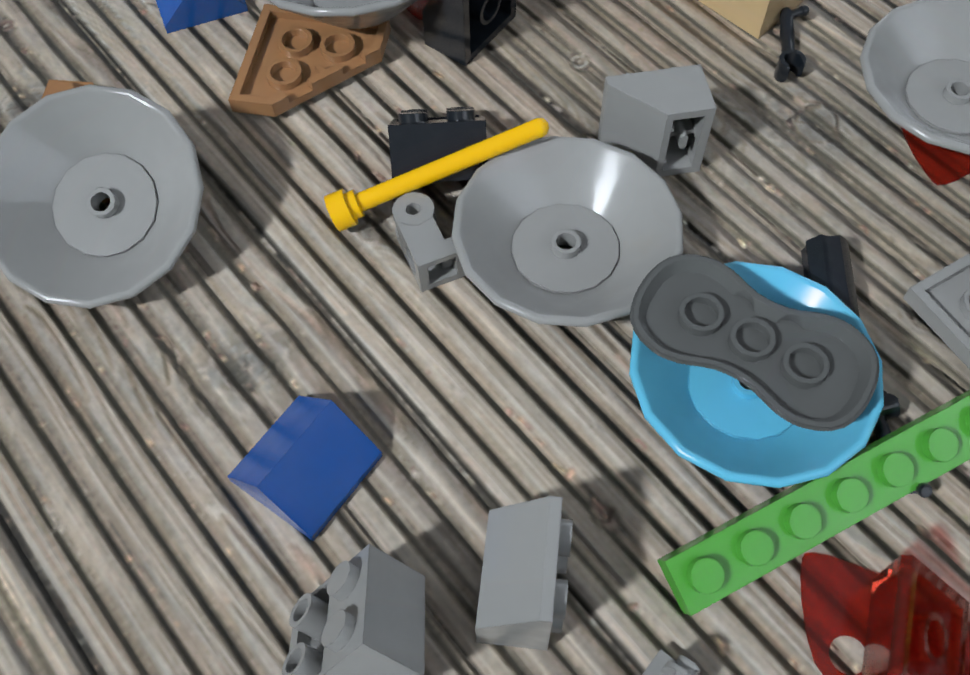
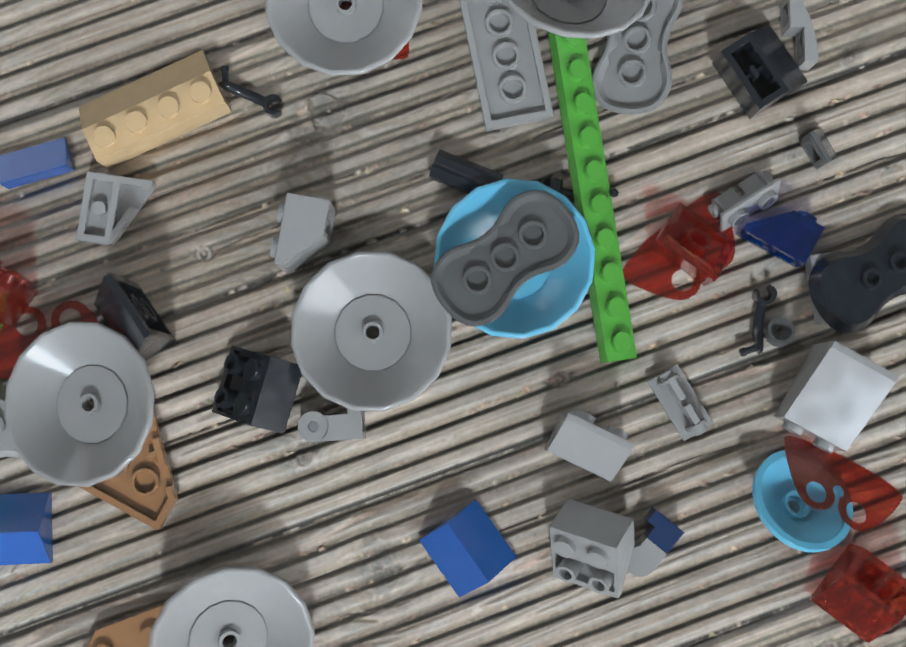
camera: 75 degrees left, 25 degrees up
yellow piece [324,118,549,232] -> none

